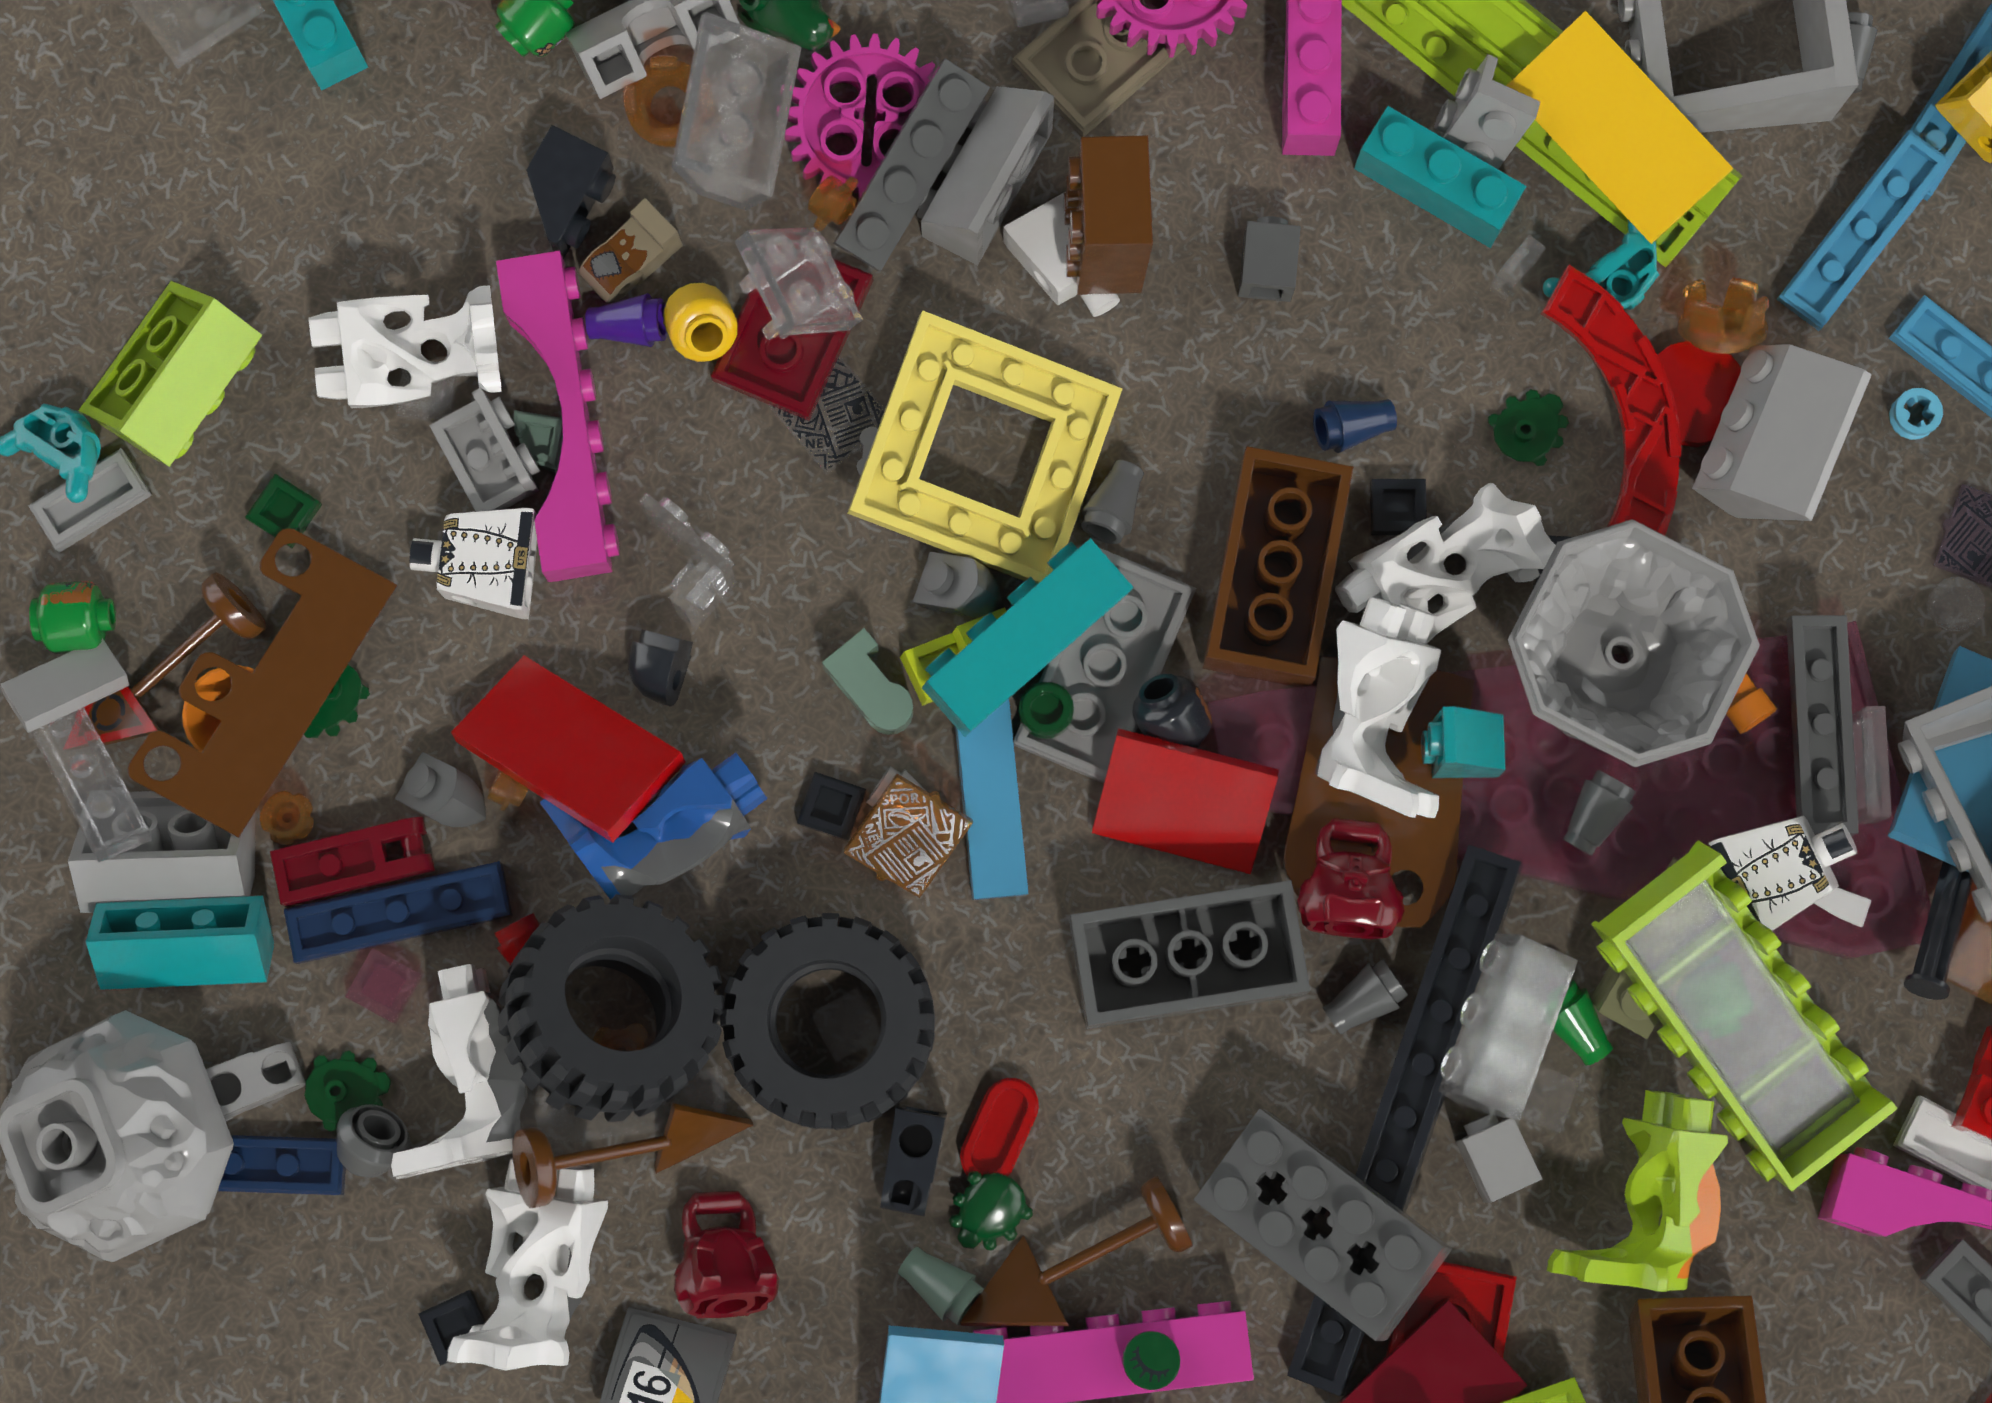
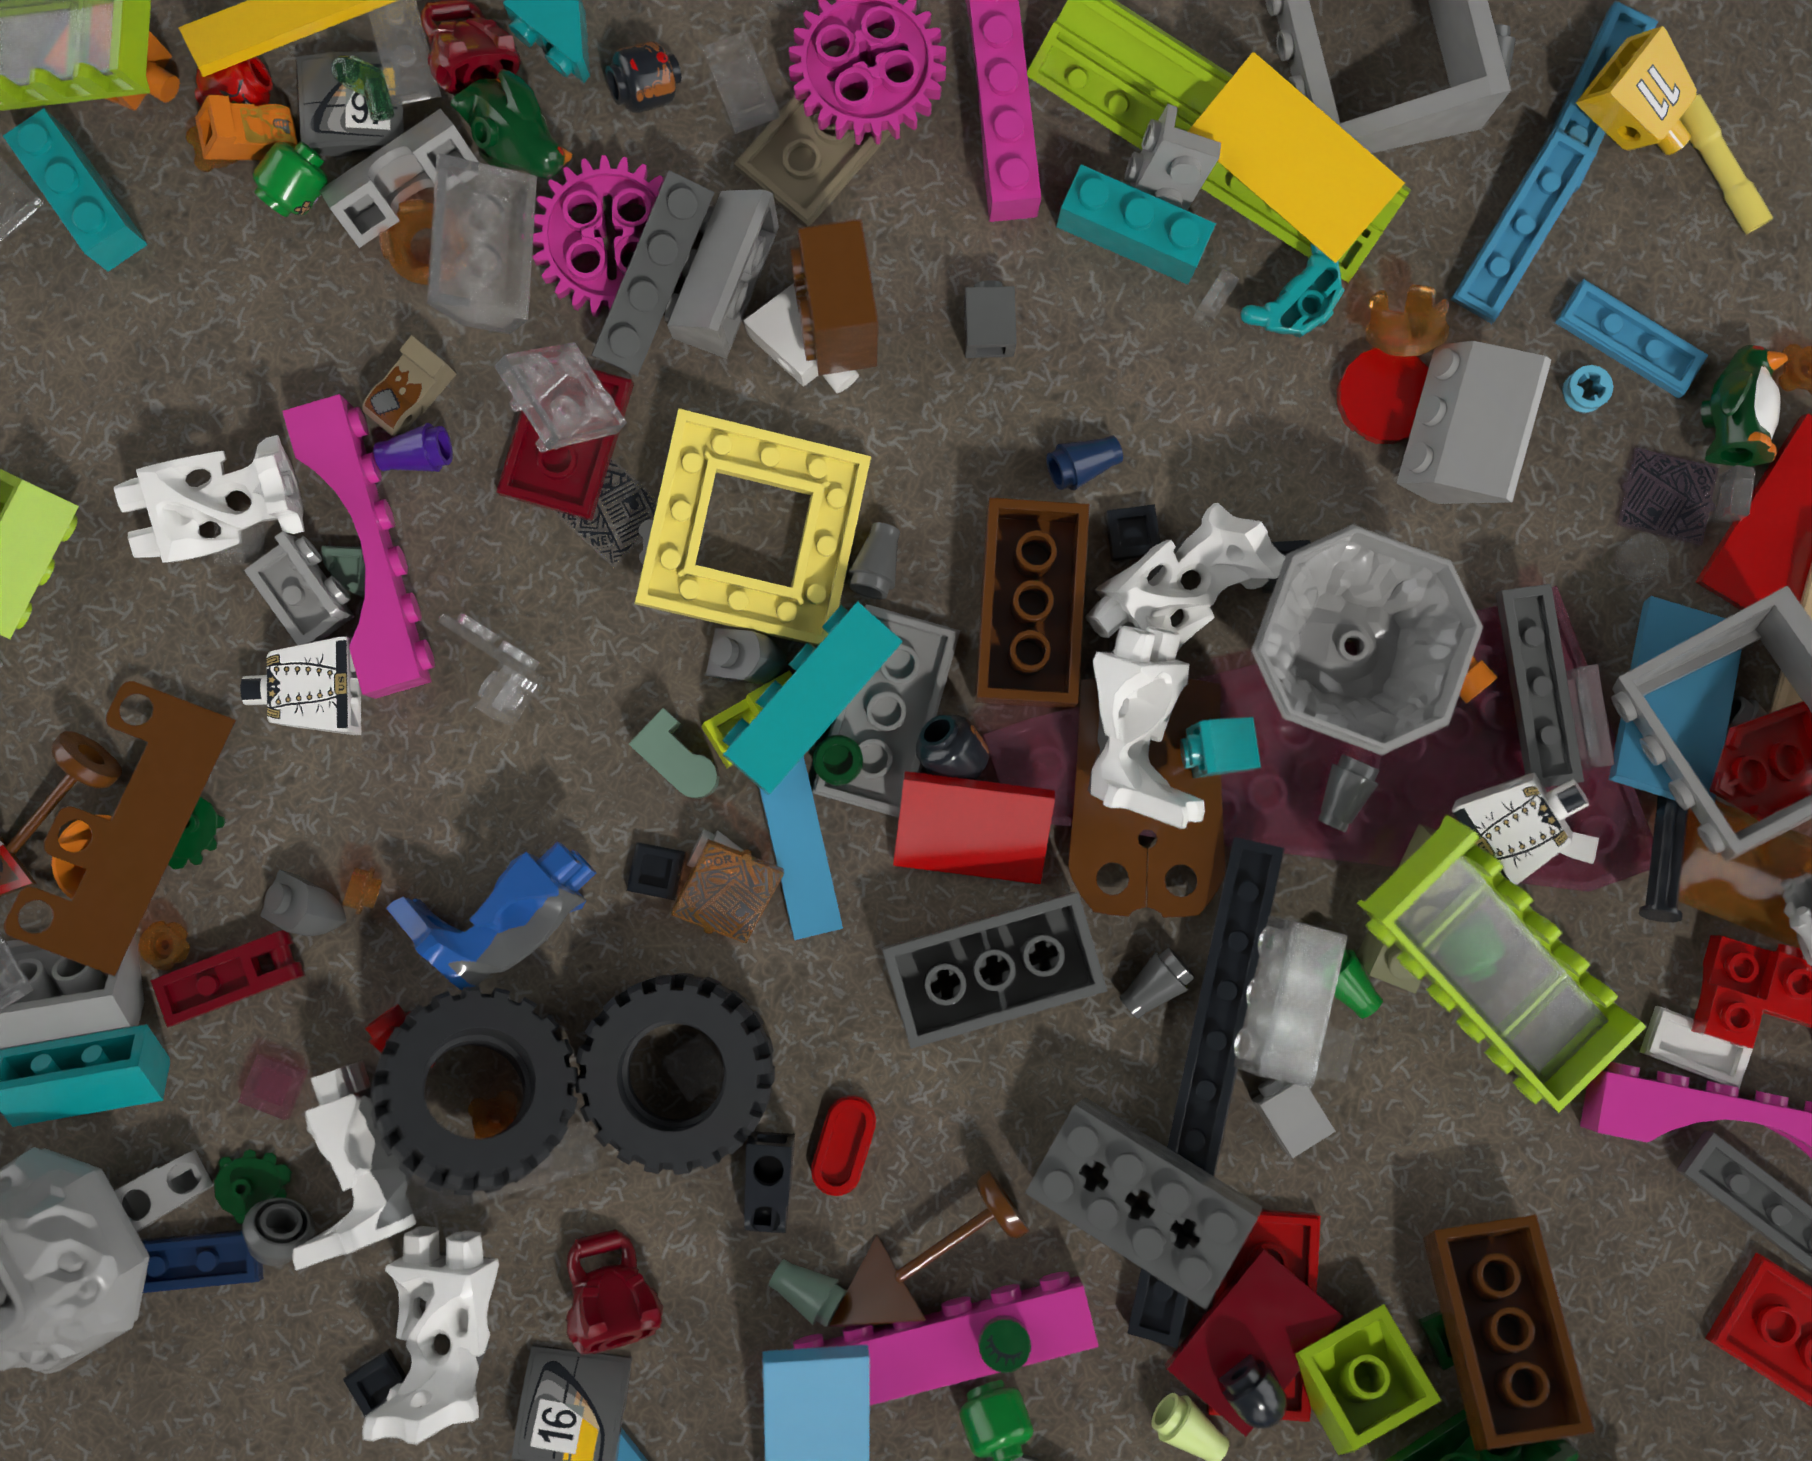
camera: 10 degrees left, 5 degrees up
dark green tile [245,474,322,549] -> none
dark blue tile [284,861,513,964] -> none
red tile [451,656,686,843] -> none
reddish brown piece [512,1103,753,1208] -> none
black slope [526,125,616,259] -> none
black piece [628,629,693,707] -> none
yellow head [663,283,737,362] -> none
clear orange plate [808,175,858,231] -> none
dark green piece [949,1171,1033,1251] -> none
dark red piece [1296,818,1405,939] -> none
dark green piece [1488,389,1569,466] -> none
red tile [1541,265,1682,536] -> none
lime hips [1547,1090,1728,1292] -> none

